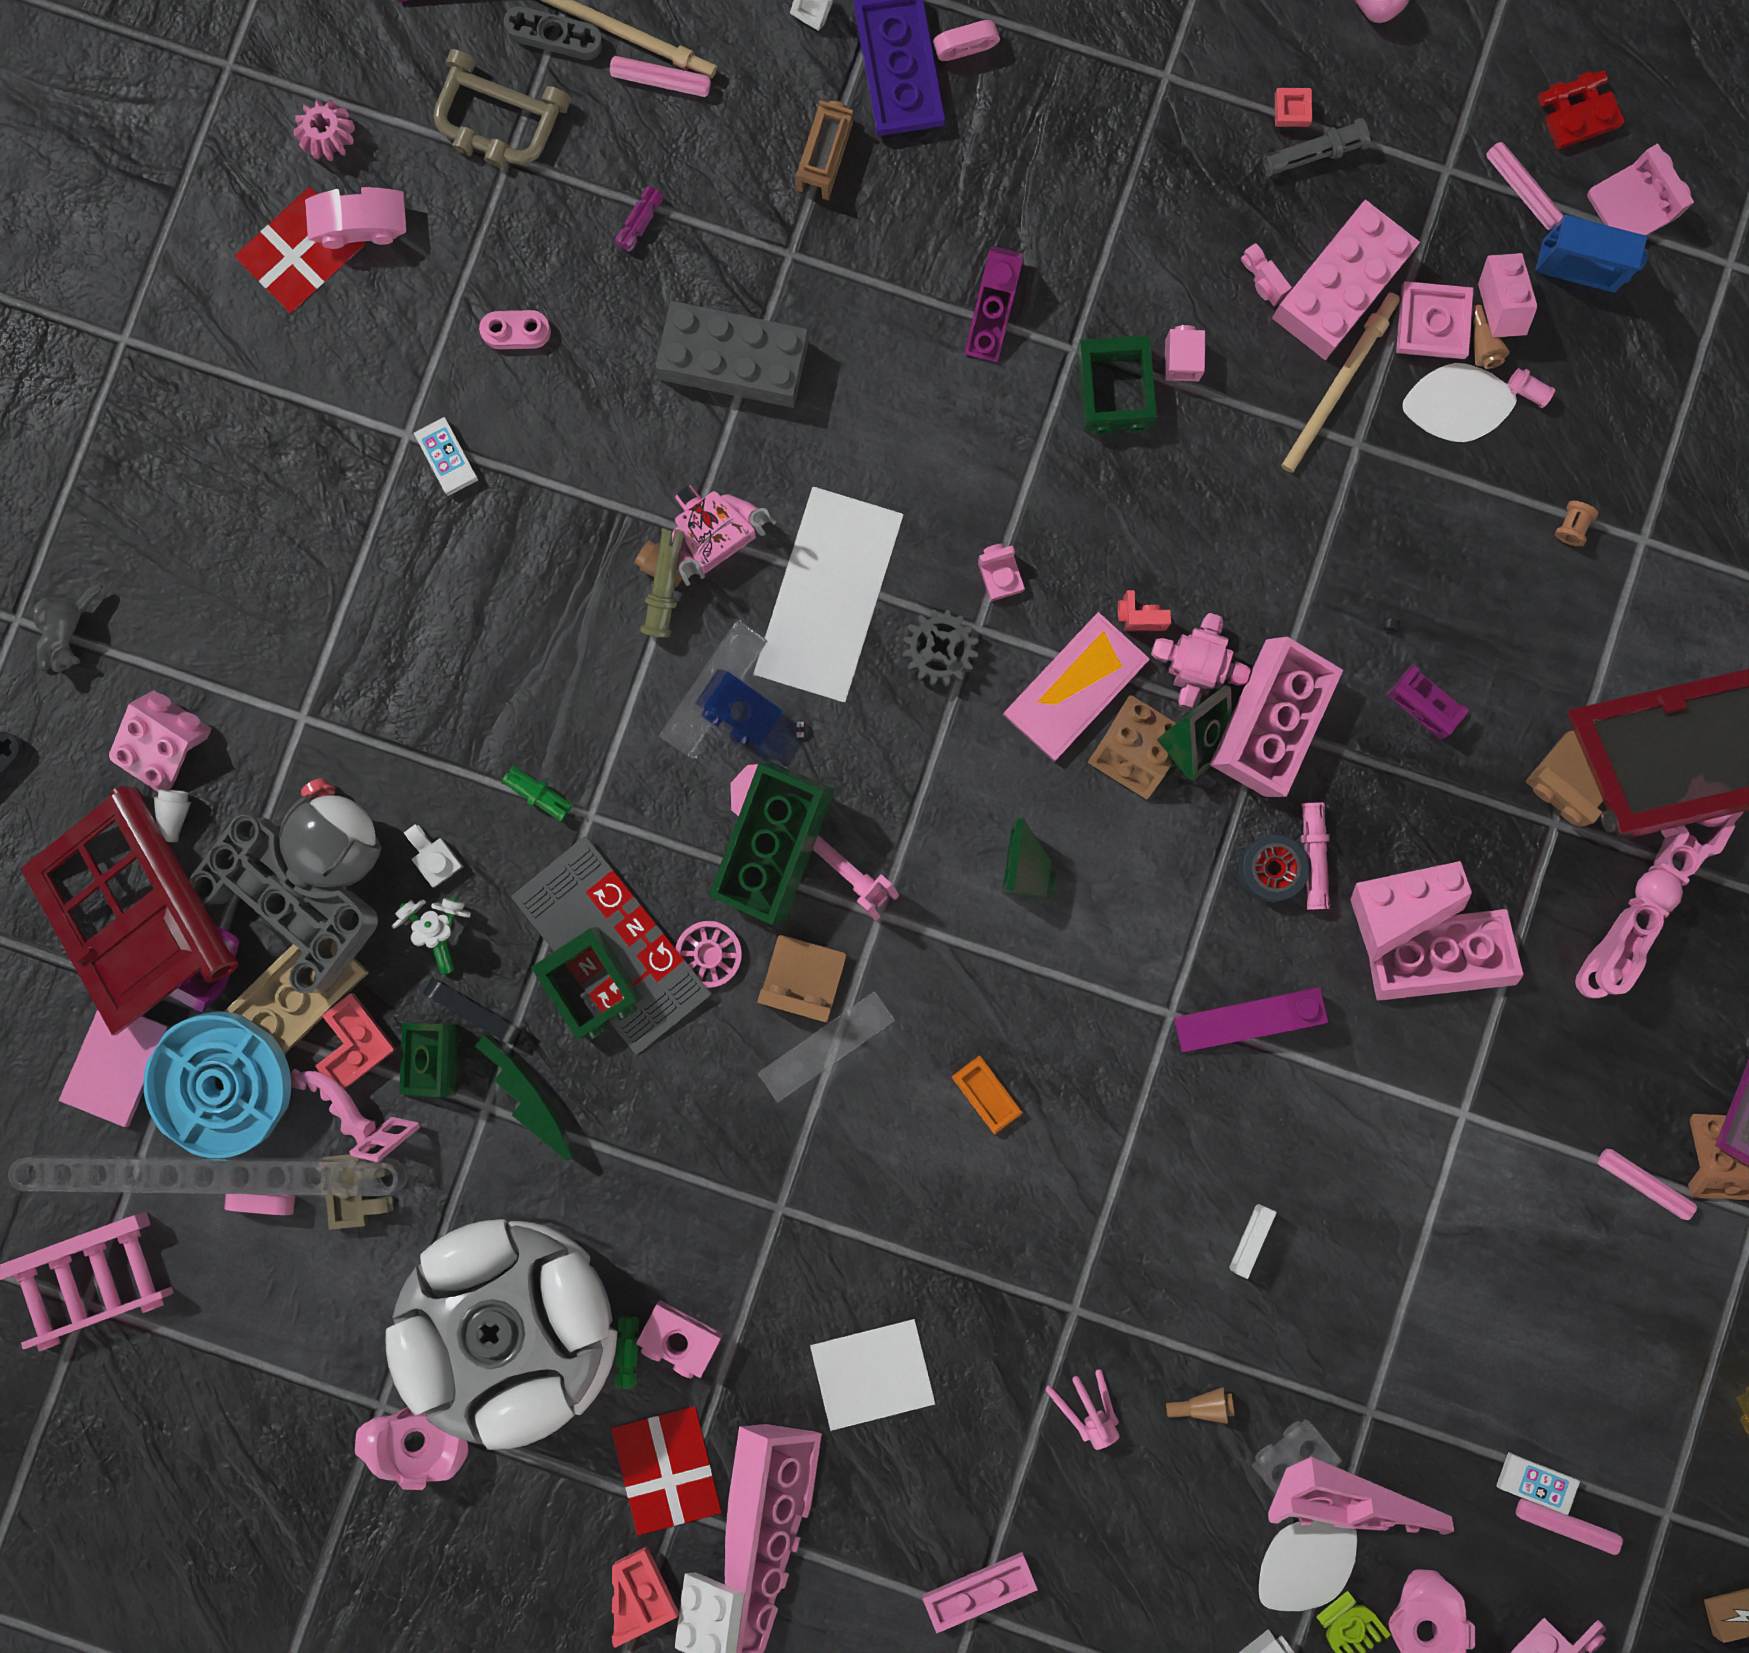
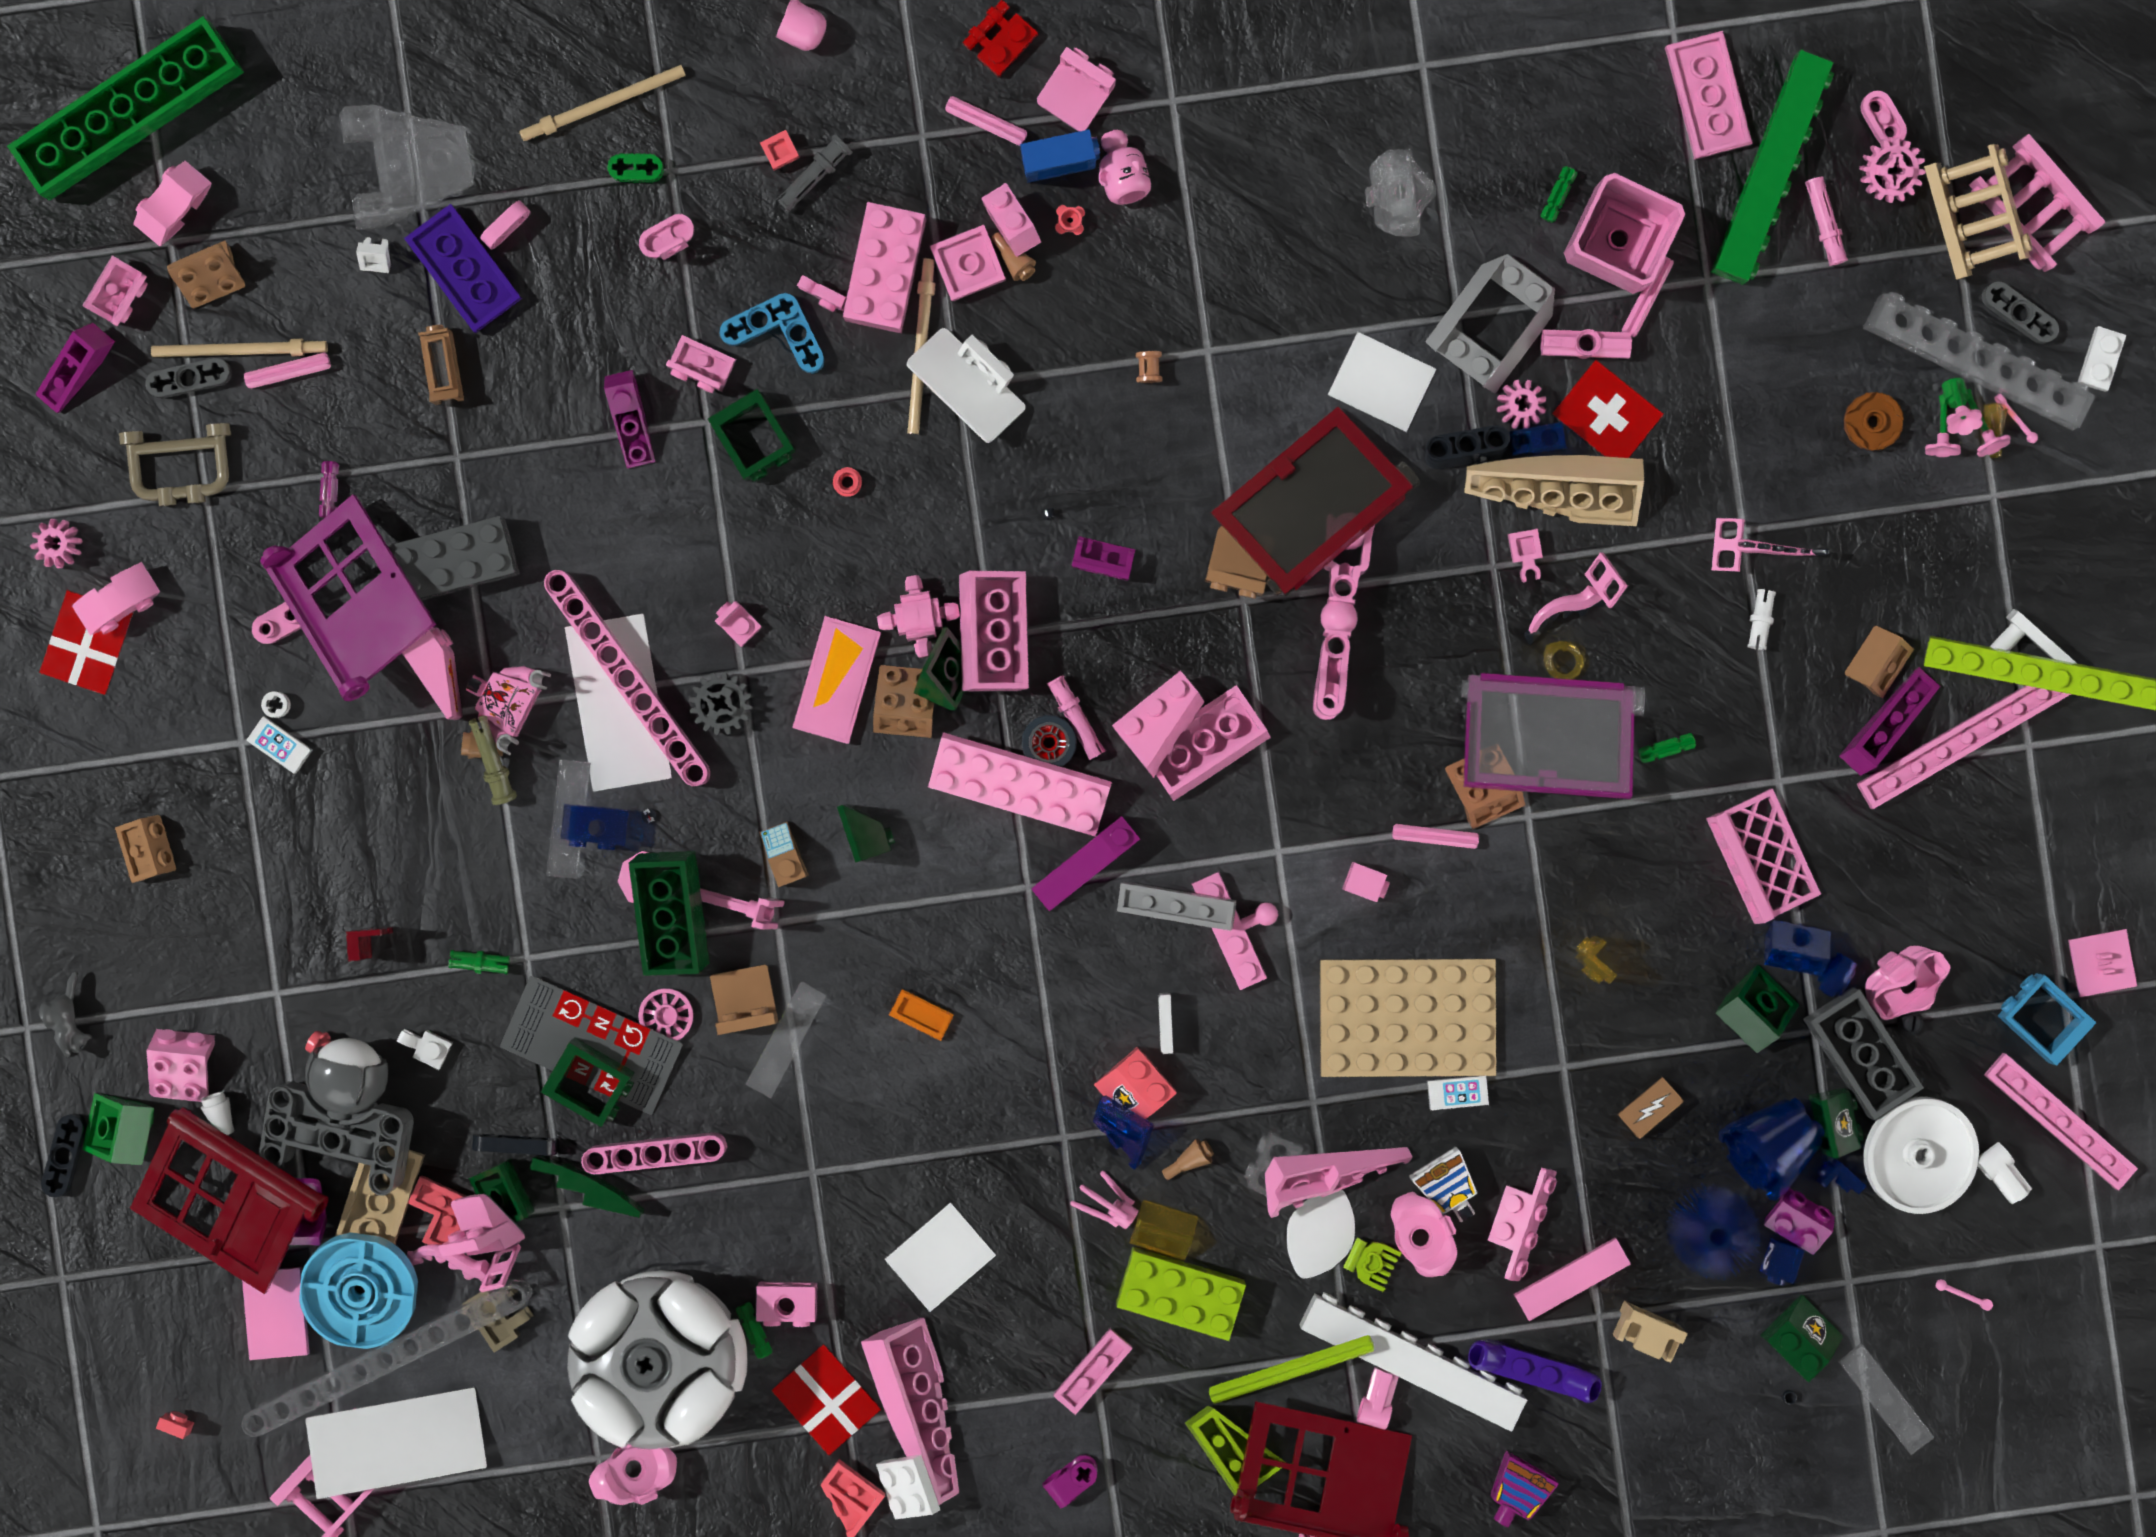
camera: 20 degrees left, 5 degrees up
bright pink beam [224,1190,295,1215] -> none
white plant [392,898,471,974] -> none
coral bracket [1118,590,1171,632] -> none
bright pink brick [1164,325,1205,382] -> none
white sticker [1403,363,1517,442] -> none
bright pink pin [1507,368,1555,408] -> none
bright pink axle [1516,1498,1623,1555] -> none
none -> green slope [82,1093,154,1165]
none -> medium nougat bracket [115,815,176,883]
none -> magenta door [260,494,436,701]
none -> white bush [261,692,291,718]
none -> white sticker [305,1388,487,1499]
none -> dark red panel [346,927,393,961]
none -> bright pink slope [402,627,463,720]
none -> bright pink piece [438,1194,525,1257]
none -> bright pink beam [544,570,710,786]
none -> bright pink beam [581,1132,727,1174]
none -> green beam [607,154,664,183]
none -> bright pink bracket [639,214,694,260]
none -> bright pink bracket [666,335,736,394]
none -> dark azure beam [719,293,825,374]
none -> slope [760,822,809,887]
none -> coral plate [833,467,862,497]
none -> white bracket [907,328,1025,443]
none -> bright pink plate [928,732,1112,837]
none -> coral plate [1055,205,1085,235]
none -> clear blue wing [1093,1095,1154,1170]
none -> coral slope [1094,1046,1177,1128]
none -> bright pink piece [1098,130,1151,205]
none -> lime brick [1116,1246,1246,1341]
none -> light grey plate [1117,881,1237,931]
none -> clear yellow panel [1129,1200,1198,1261]
none -> bright pink plate [1192,872,1278,990]
none -> tan plate [1320,959,1496,1077]
none -> bright pink brick [1342,862,1390,902]
none -> torso [1409,1147,1477,1222]

